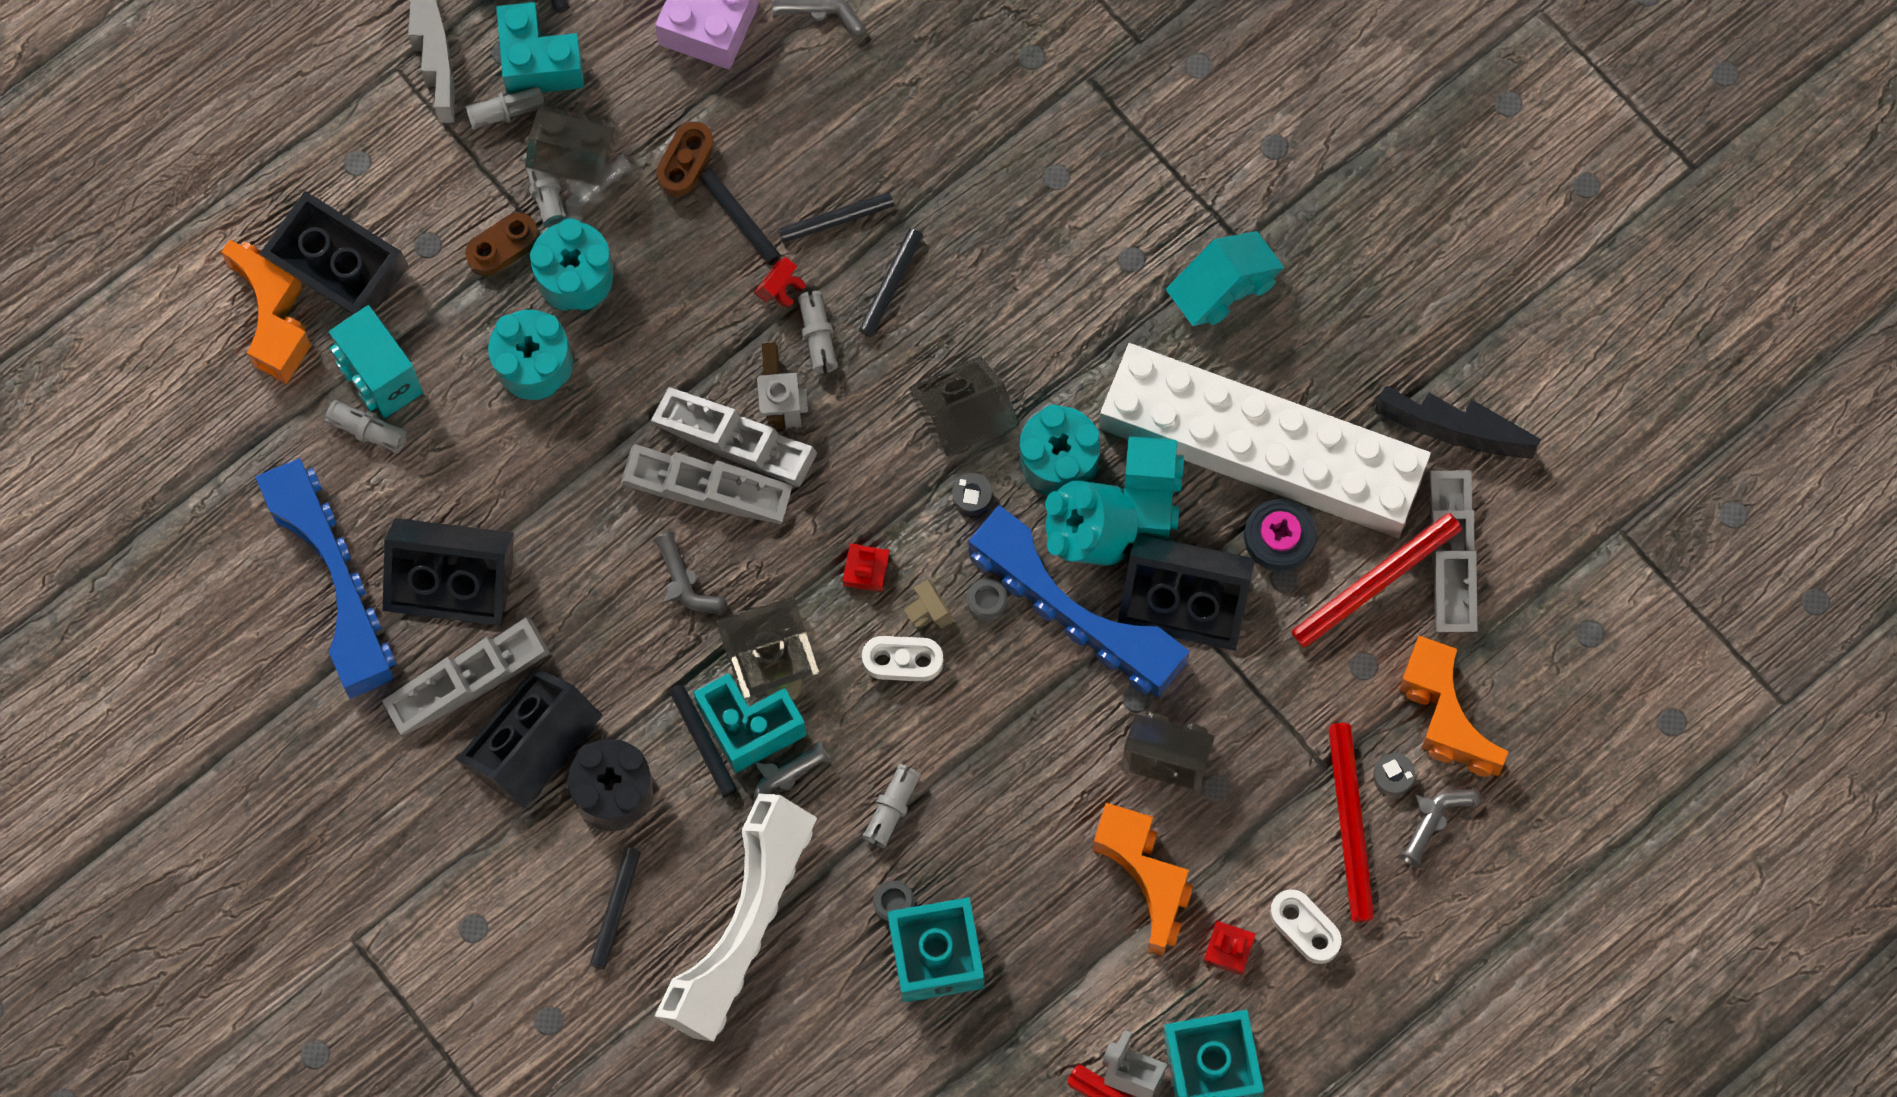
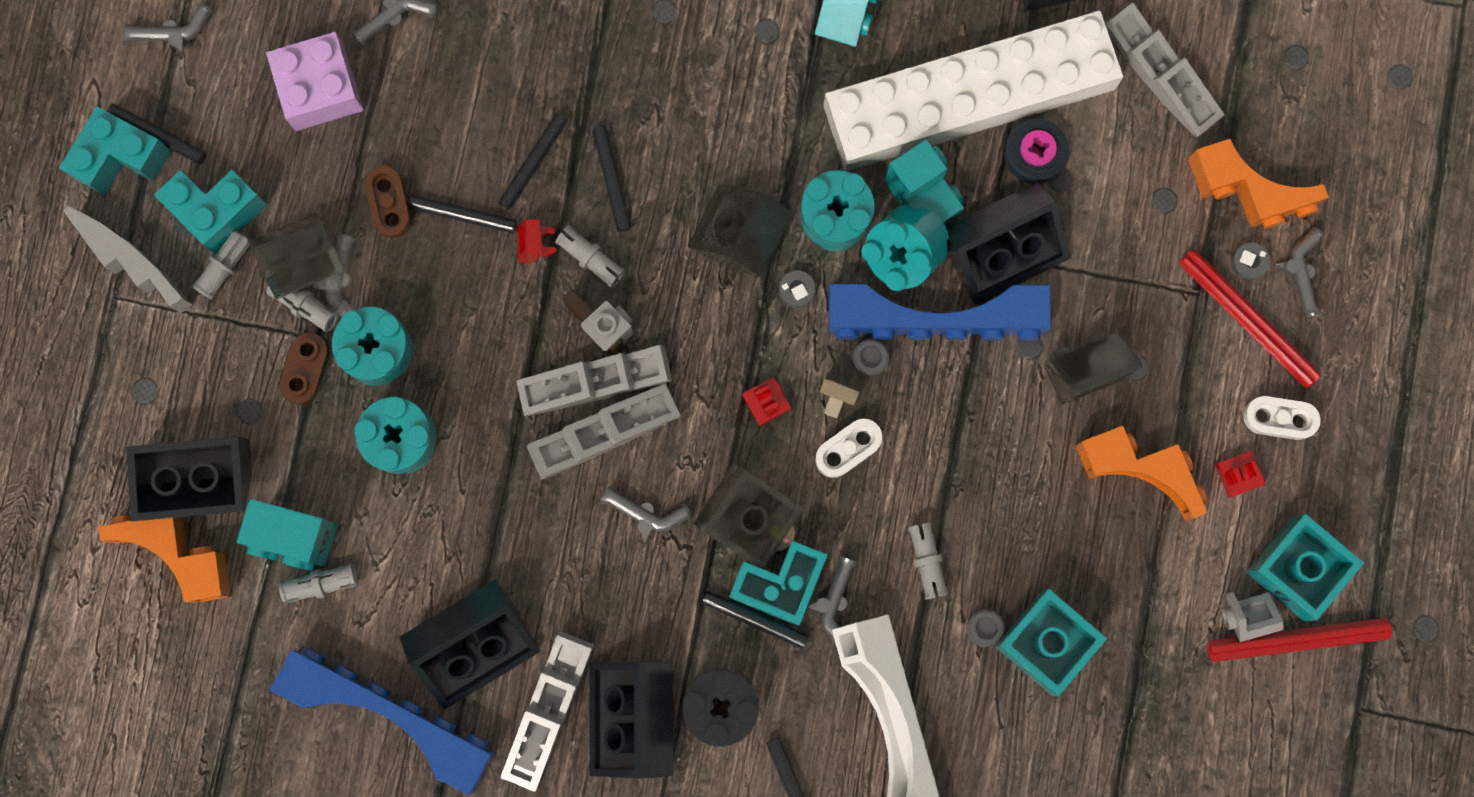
camera: 40 degrees left, 10 degrees up
red axle [1291,513,1461,647] -> none

